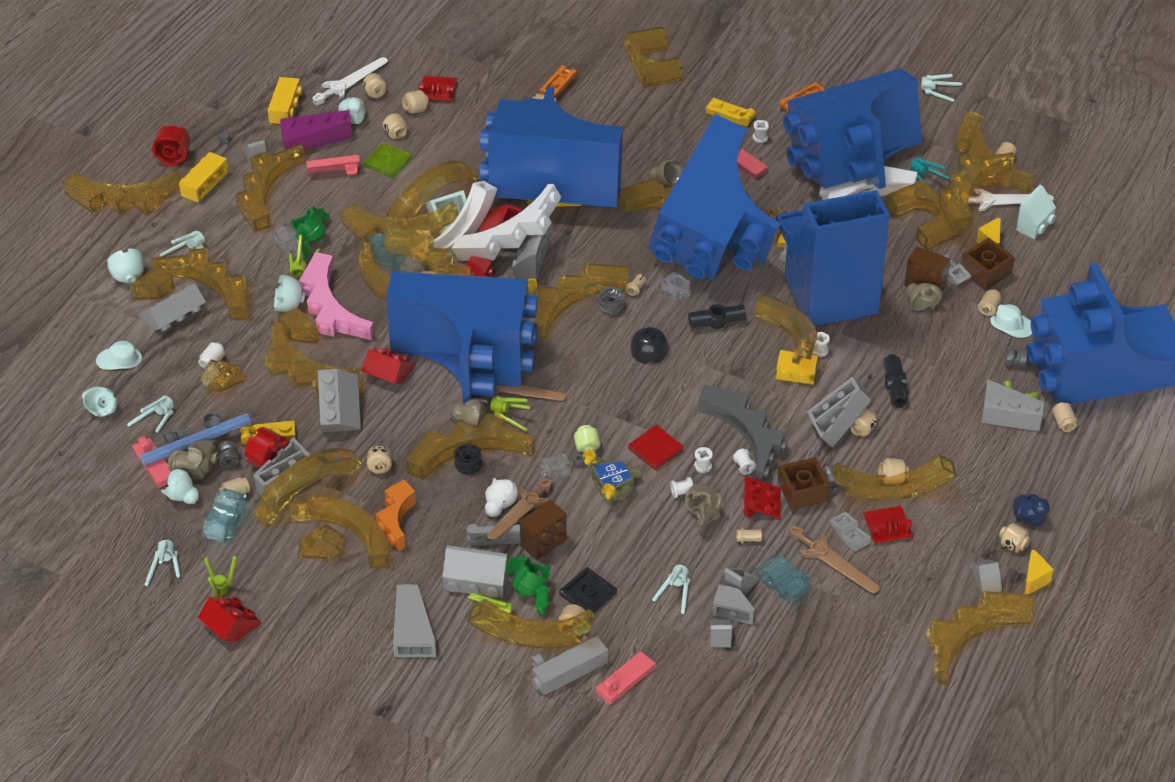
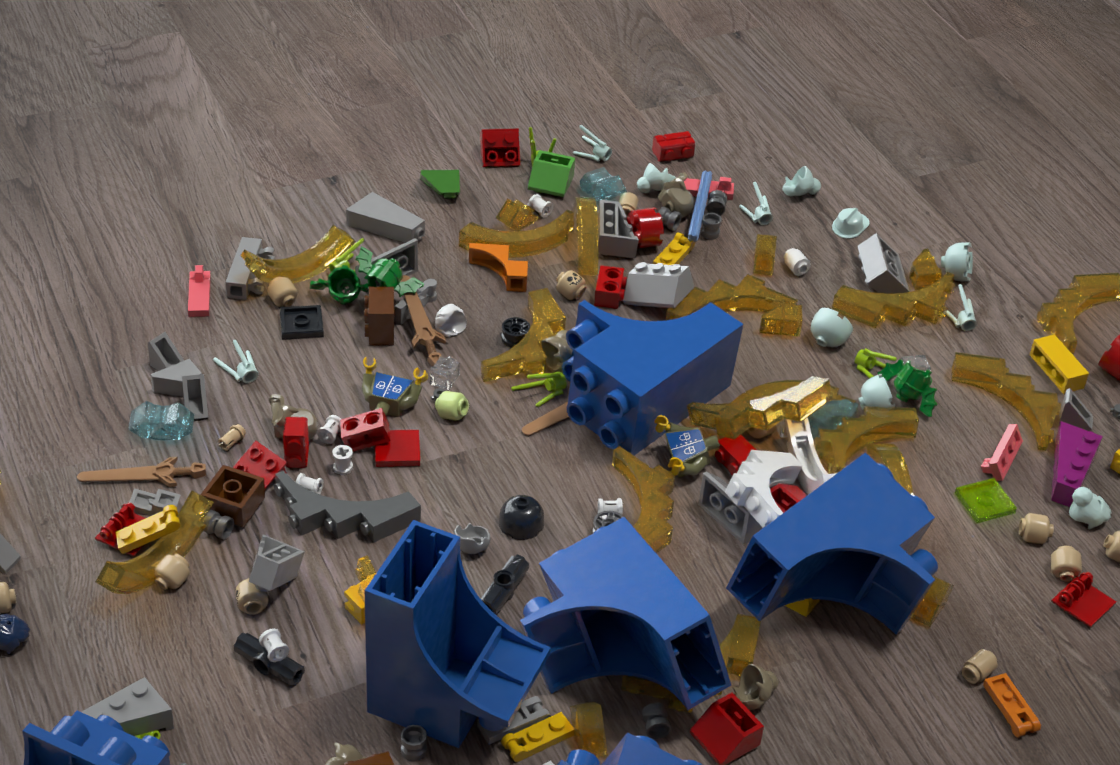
camera: 125 degrees right, 5 degrees down
bright pink arch [299,252,374,340] -> none
none -> yellow plate [116,505,180,554]
none -> white bush [259,628,289,662]
none -> red brick [283,417,309,468]
none -> red brick [340,408,391,452]
none -> green helmet [355,246,424,297]
none -> bright green slope [420,170,460,199]
none -> light grey hair [454,523,491,554]
none -> bright green slope [528,150,575,197]
none -> white bush [528,194,553,218]
none -> red brick [594,265,627,309]
none -> white bush [598,498,623,515]
none -> red brick [652,131,695,162]
none -> light aqua cylinder [858,374,897,418]

